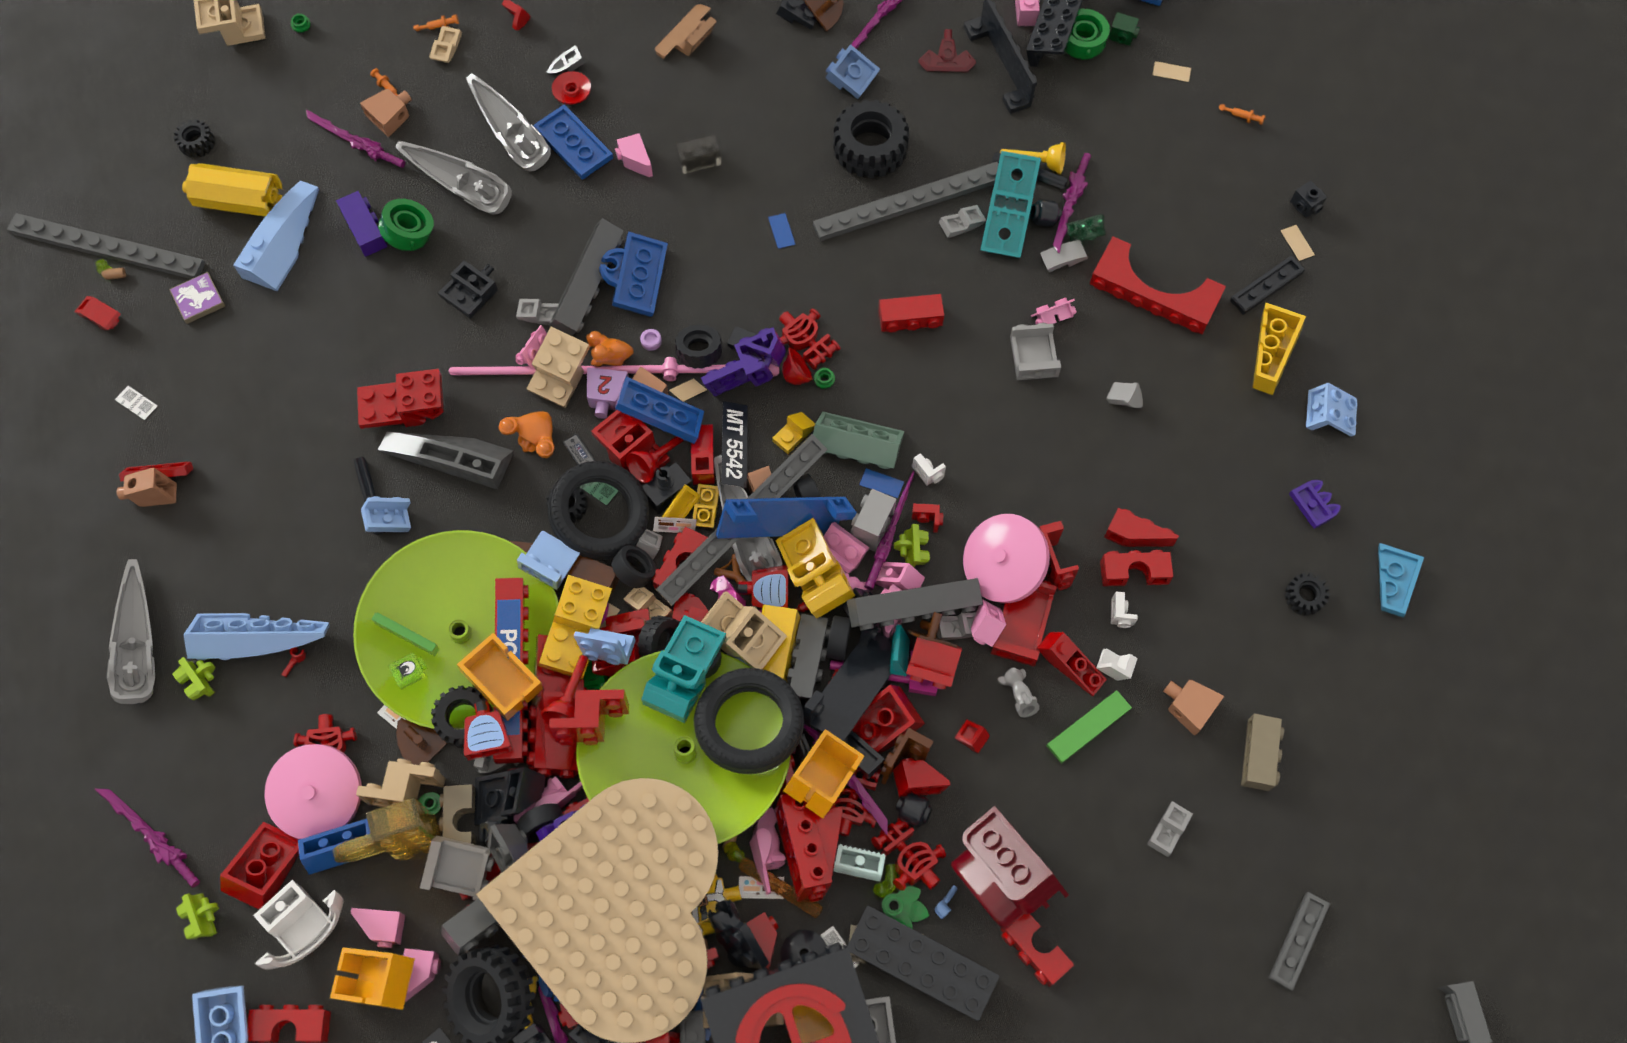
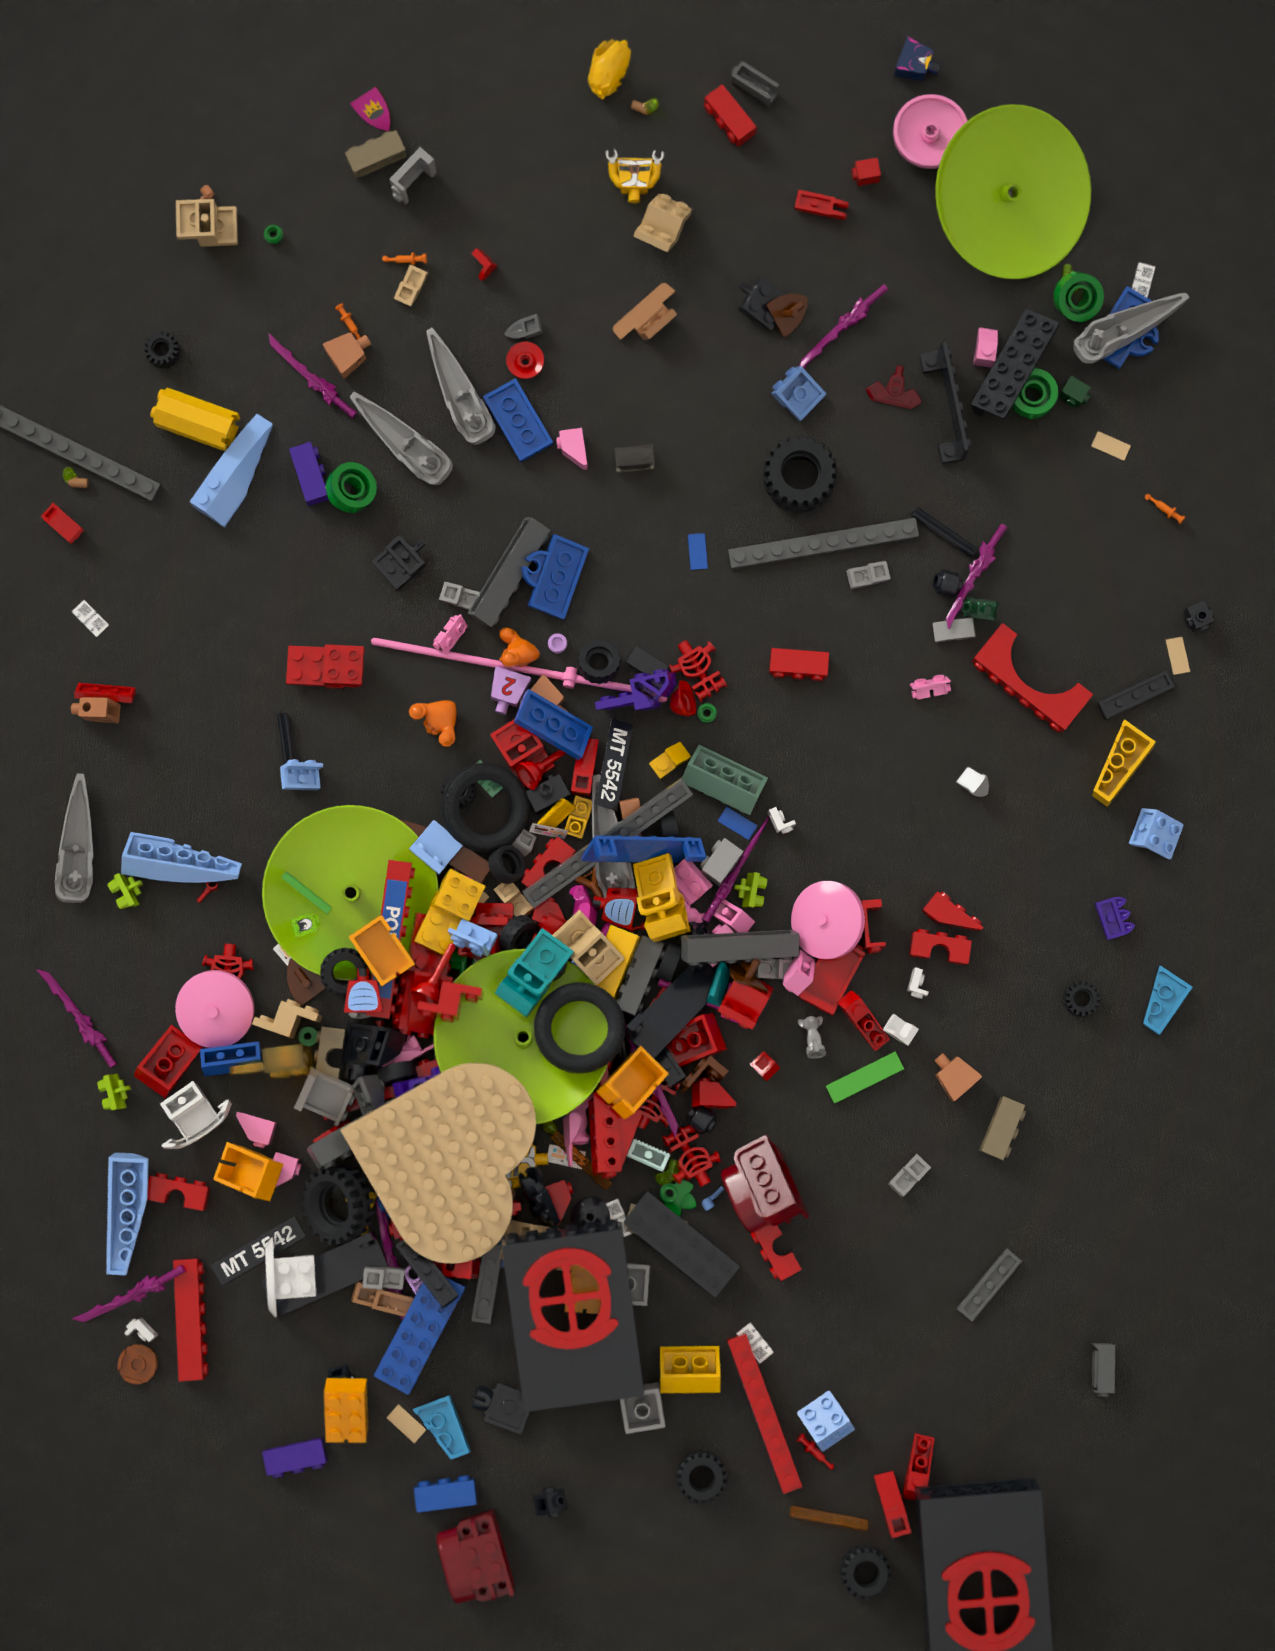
camera: 10 degrees right, 15 degrees up
tile [169,272,225,324] -> none
dark grey wedge [378,431,514,490] -> none
tan bracket [527,327,590,408] -> none
sticker [563,434,596,464] -> none
tan sticker [669,379,707,401] -> none
red bracket [912,503,943,533] -> none
teal bracket [981,151,1041,258] -> none
yellow piece [1000,142,1066,174] -> none
light grey panel [1010,323,1061,380] -> none

